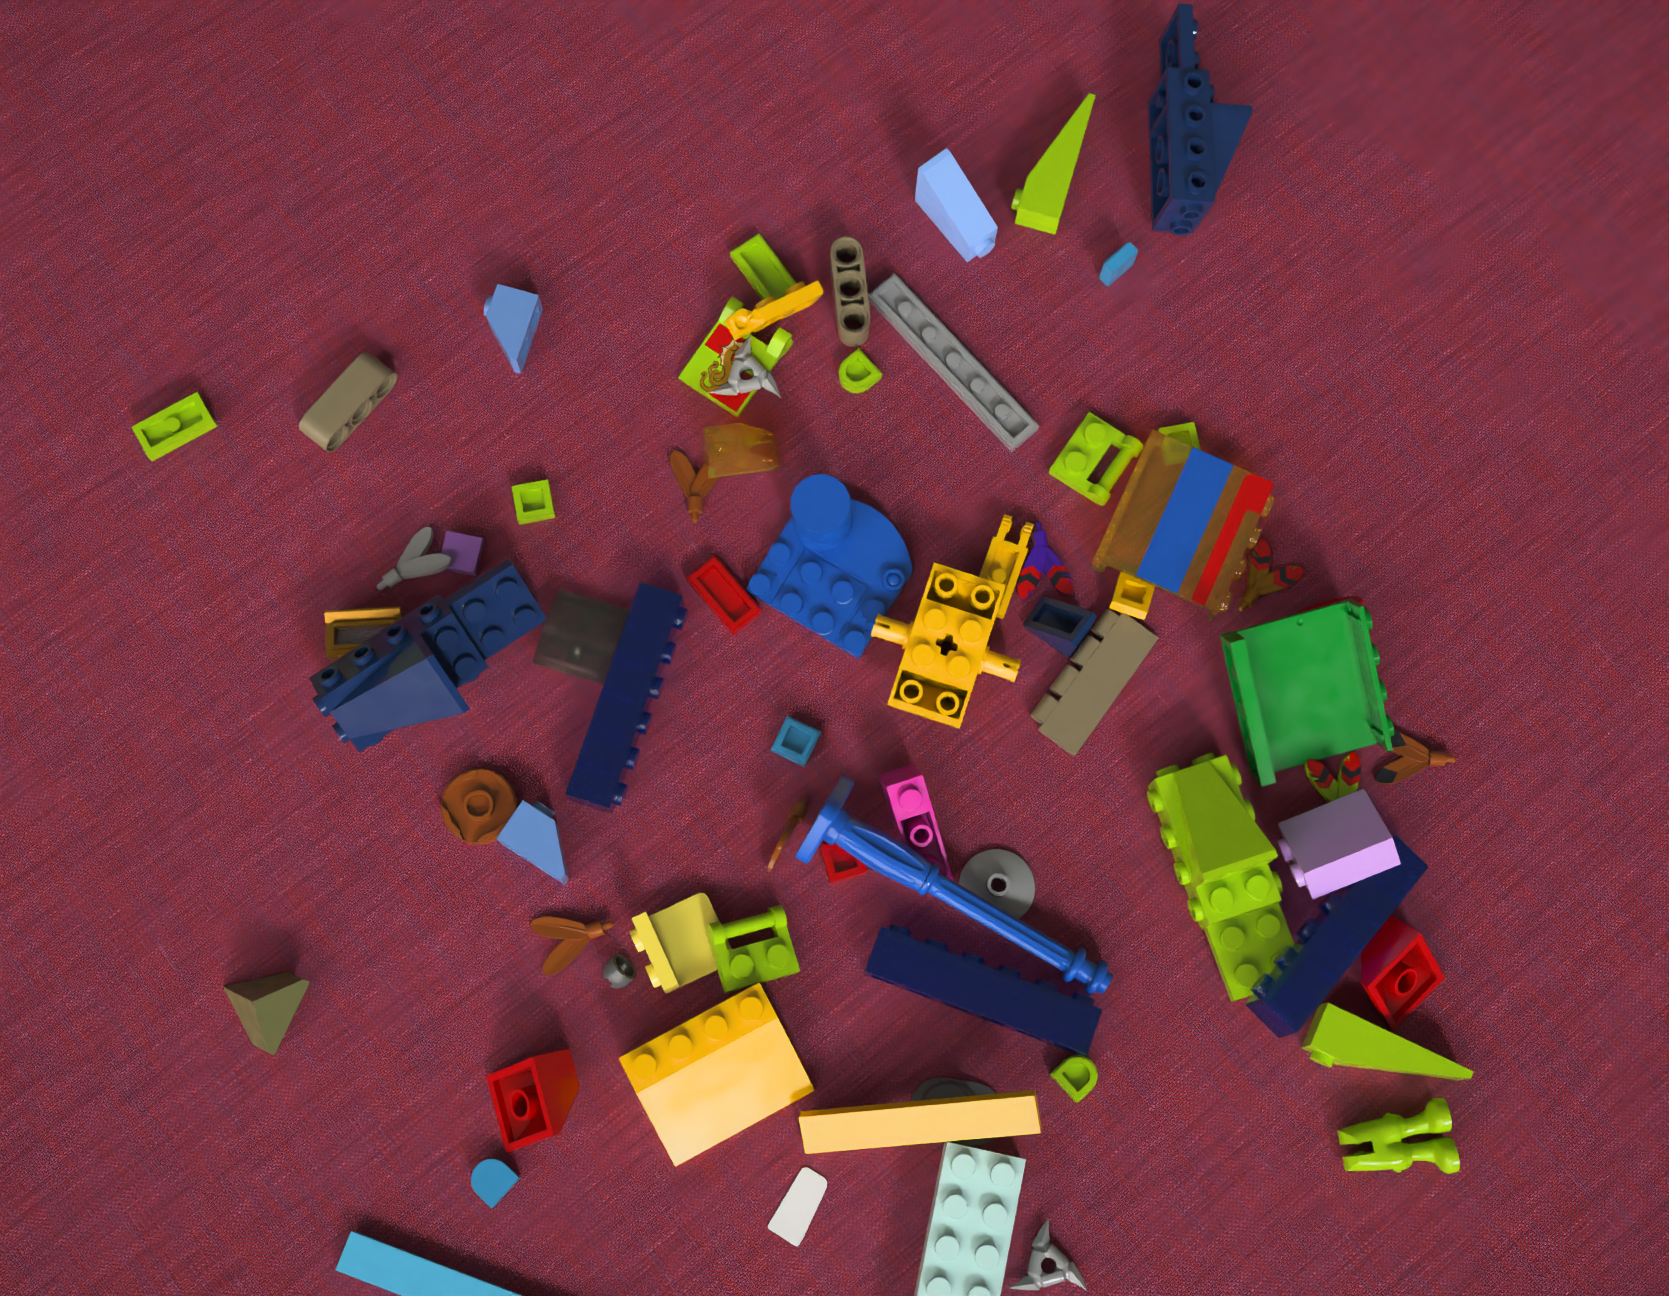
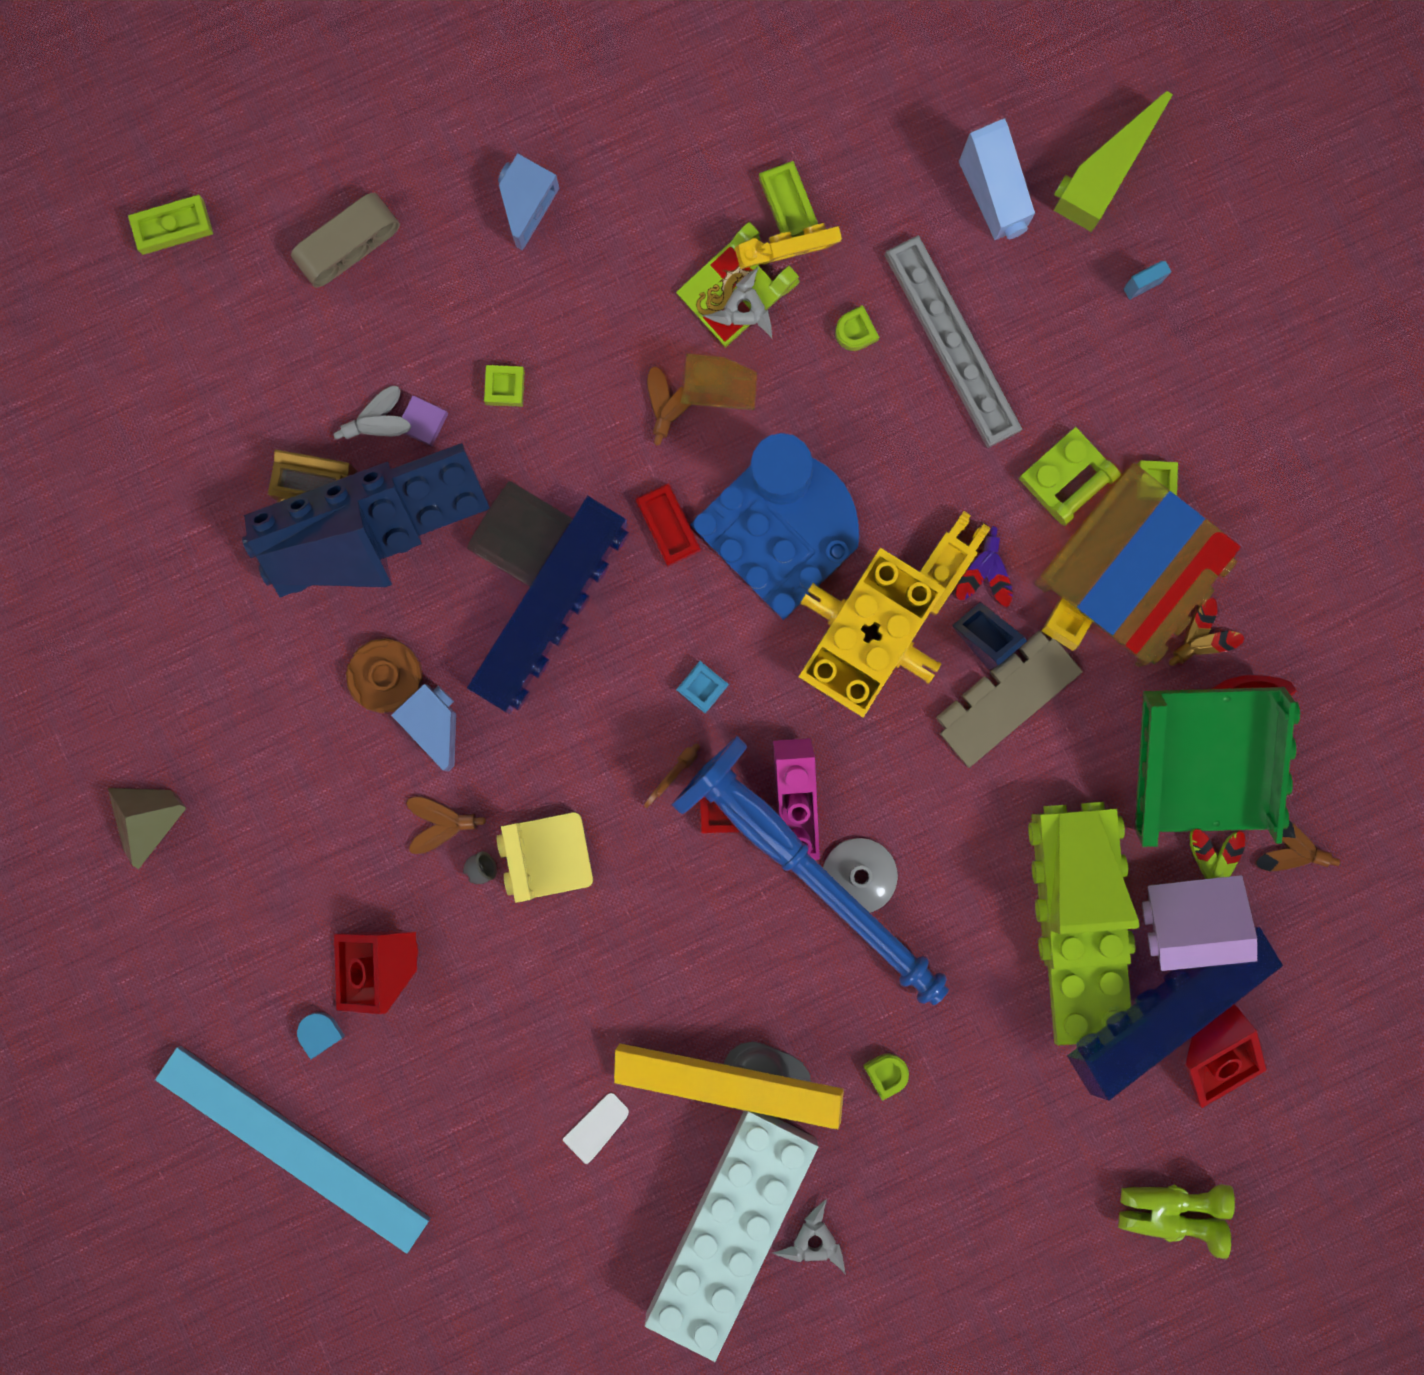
camera: 15 degrees right, 10 degrees up
yellow slope [619,982,815,1167] -> none
lime plate [706,905,800,994] -> none
dark tan beam [830,236,870,347] -> none
clear blue brick [864,924,1103,1056] -> none
dark blue wedge [1148,4,1253,236] -> none
lime slope [1301,1003,1474,1080] -> none

